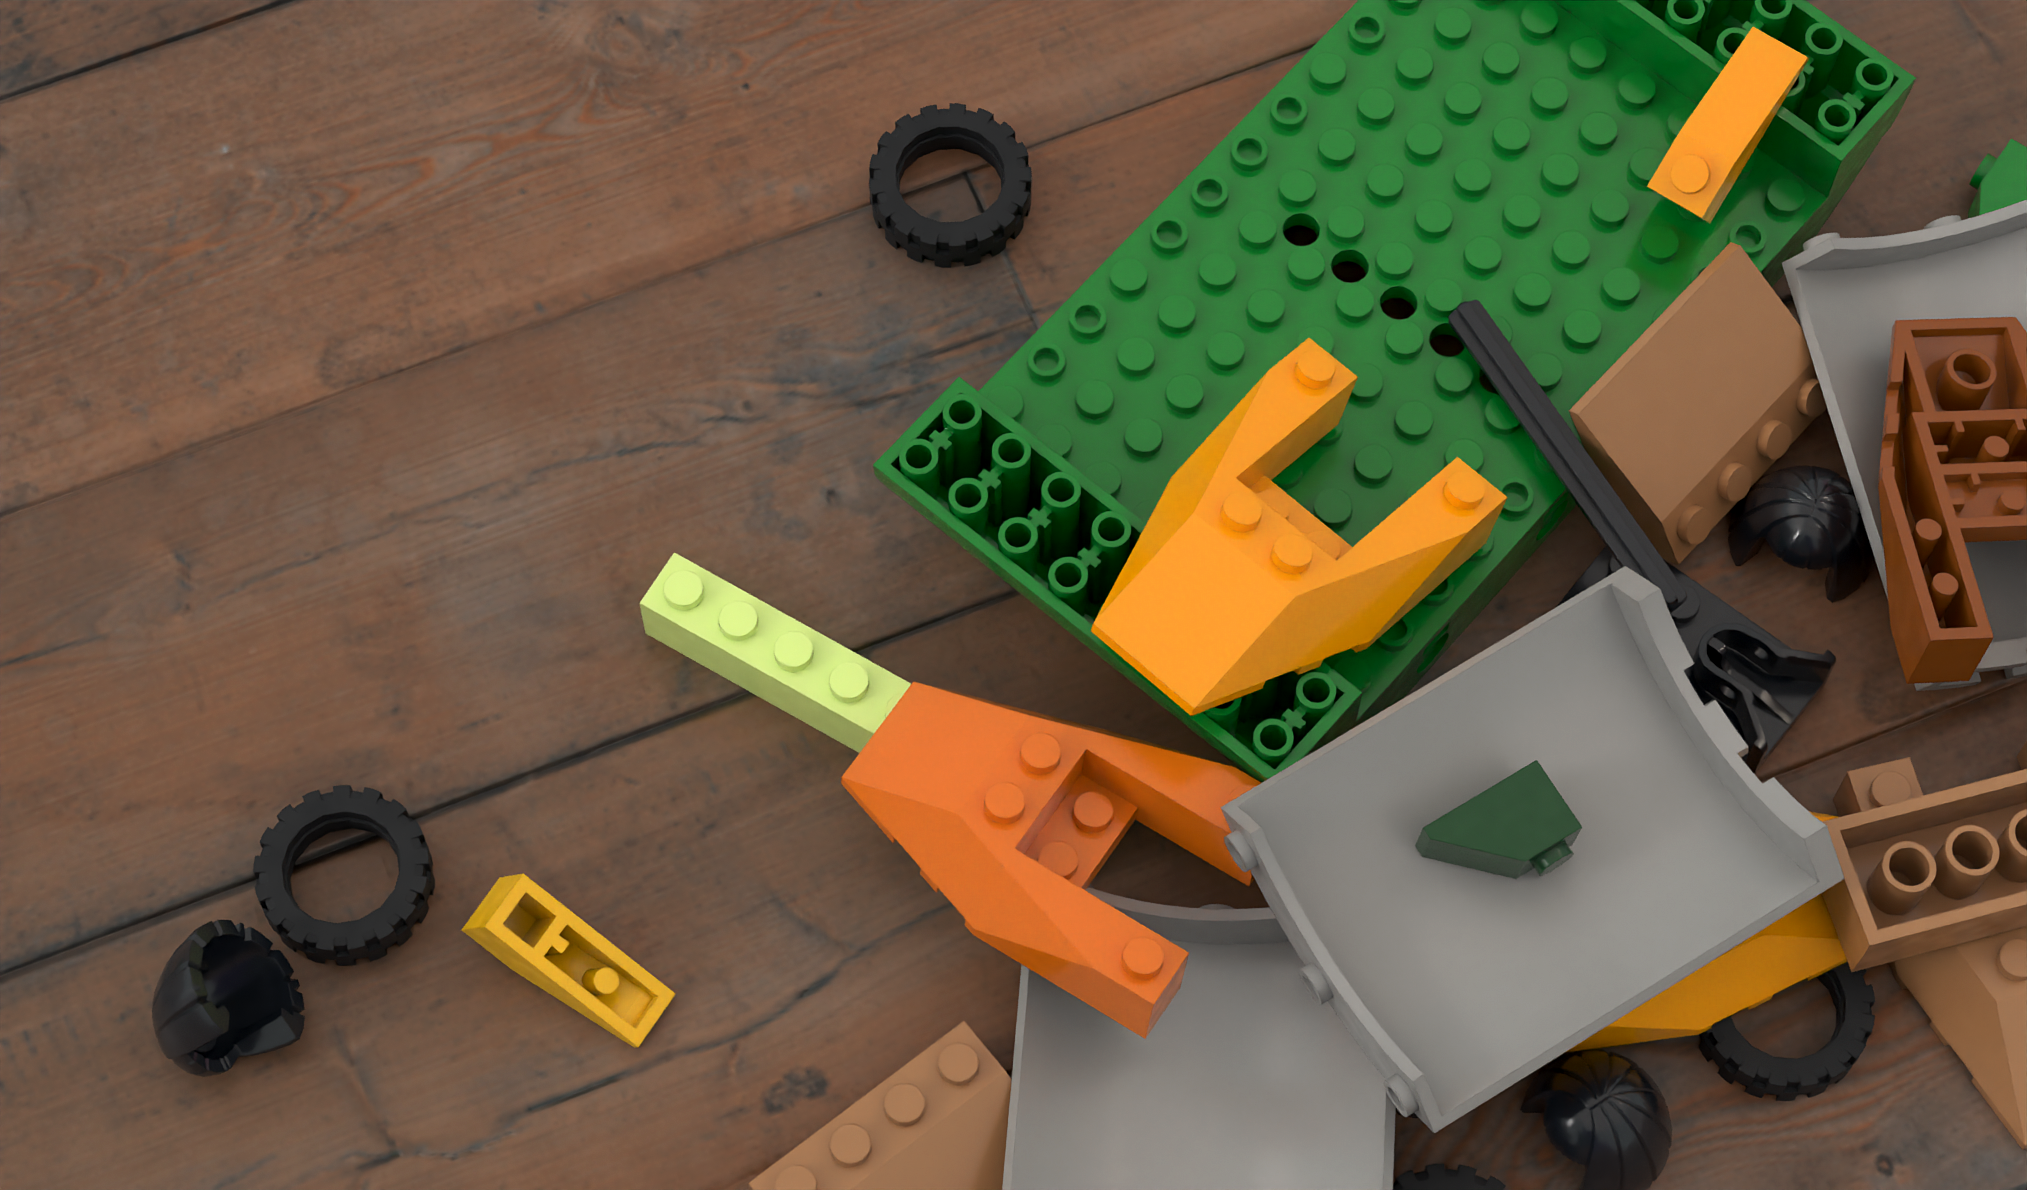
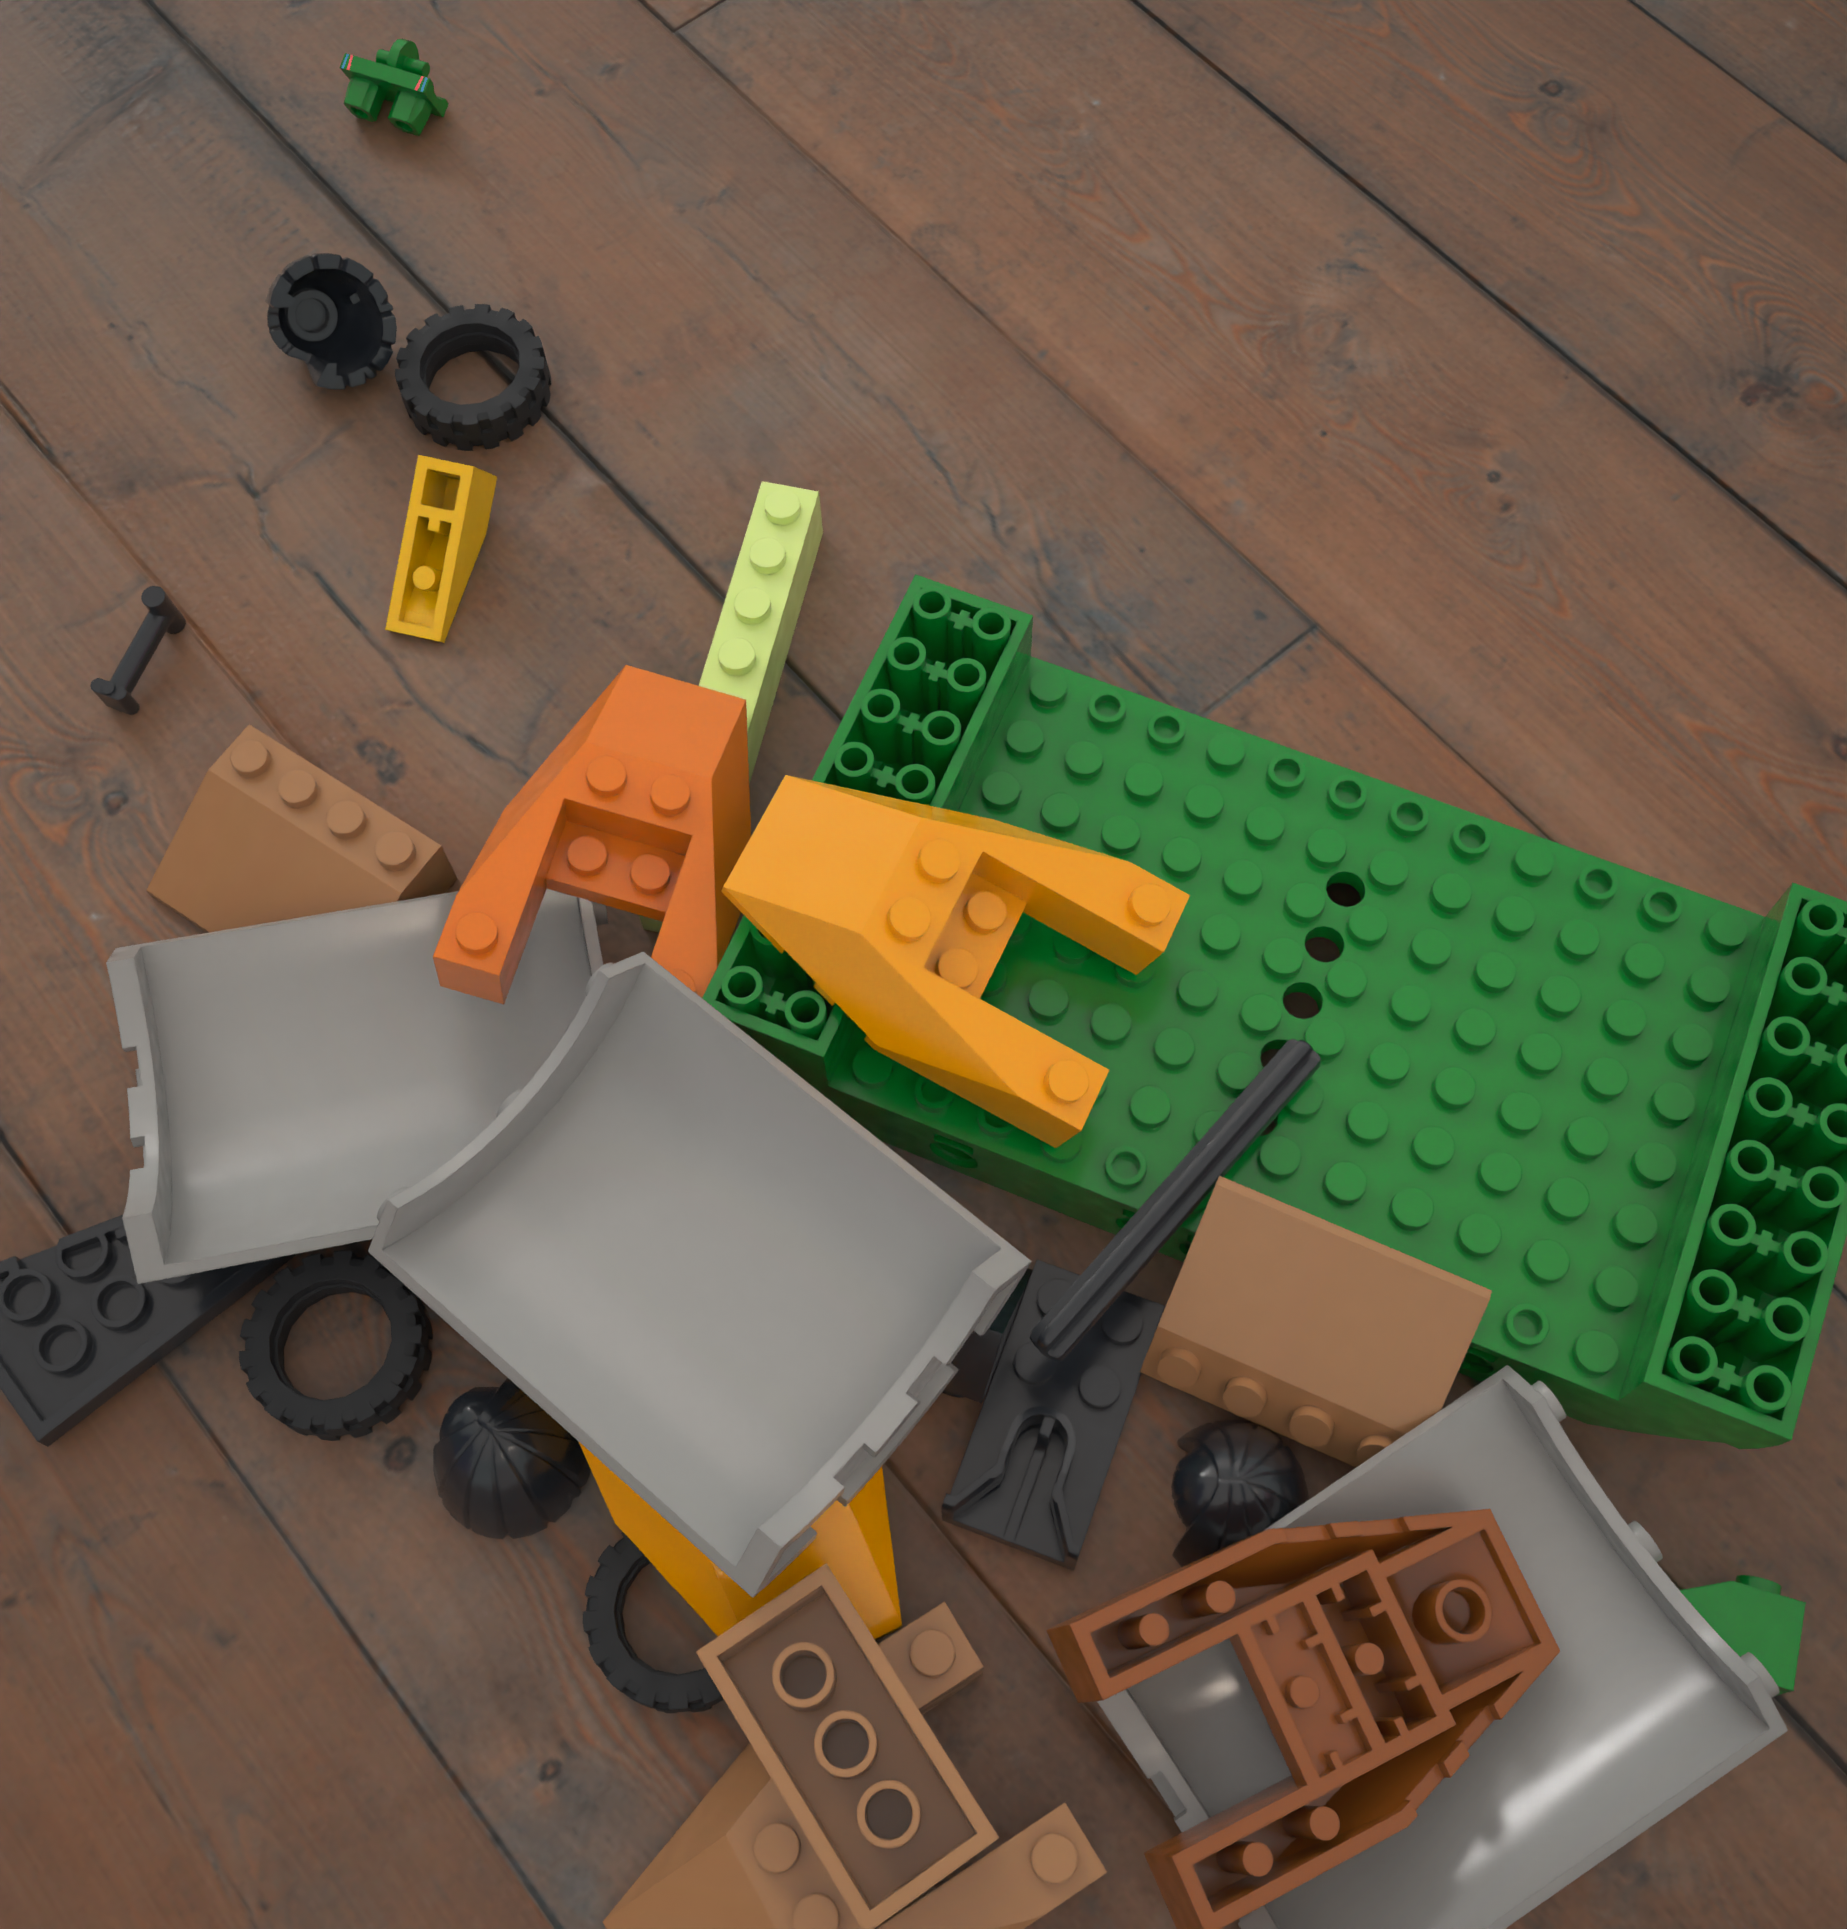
camera: 75 degrees right, 0 degrees up
black tyre [869,103,1032,268] -> none
dark green slope [1415,760,1582,879] -> none
light orange slope [1647,27,1809,223] -> none

